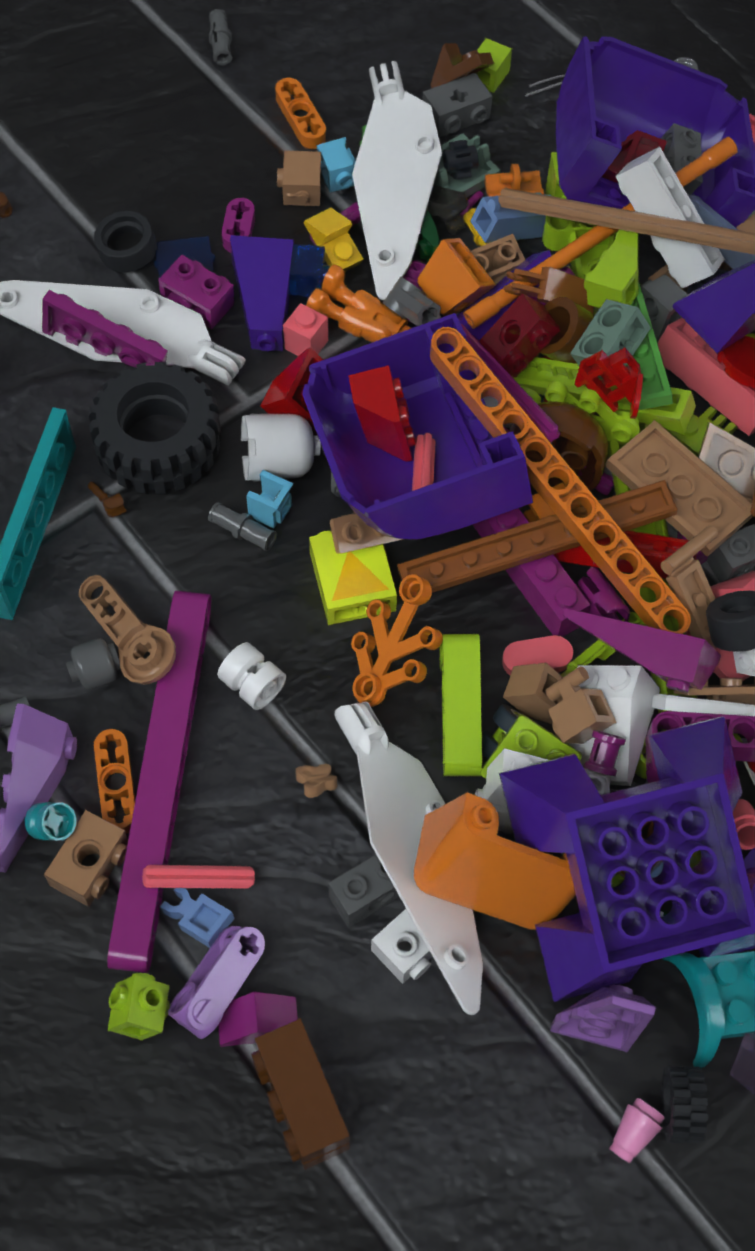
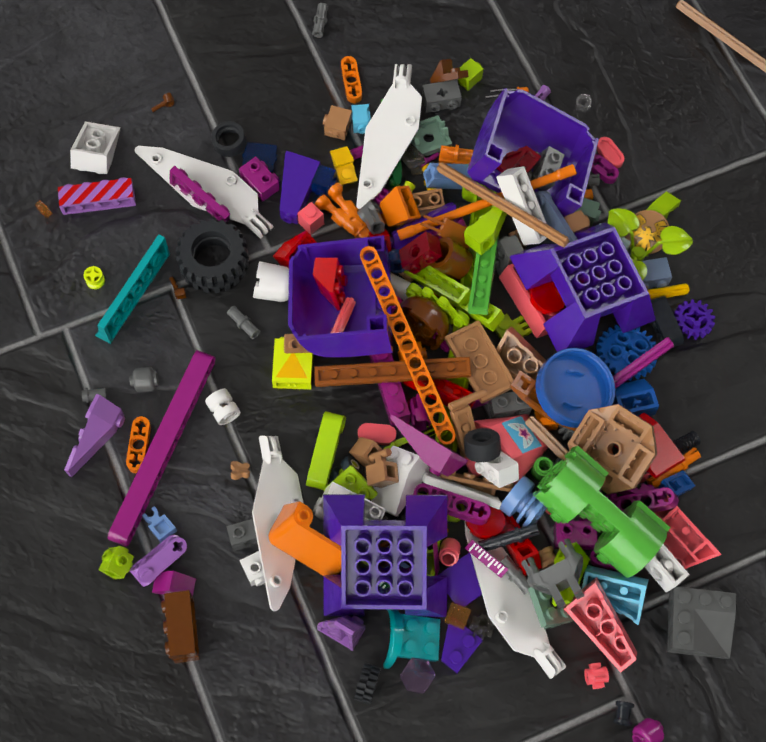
camera: 15 degrees right, 5 degrees up
teal wheel [25,802,76,841] -> none
medium nougat brick [44,810,128,907] -> none
medium nougat beam [79,575,176,685] -> none
coral axle [142,865,255,889] -> none
magenta beam [222,198,255,253] -> none
medium azure window [246,470,293,528] -> none
orange plant [351,574,443,707] -> none
black gear [442,140,479,180] -> none
magenta axle [461,324,560,443] -> none
sand green brick [570,299,651,379] -> none
red piece [574,348,643,419] -> none
magenta bush [583,730,626,776] -> none
bright pink cone [609,1098,665,1164] -> none

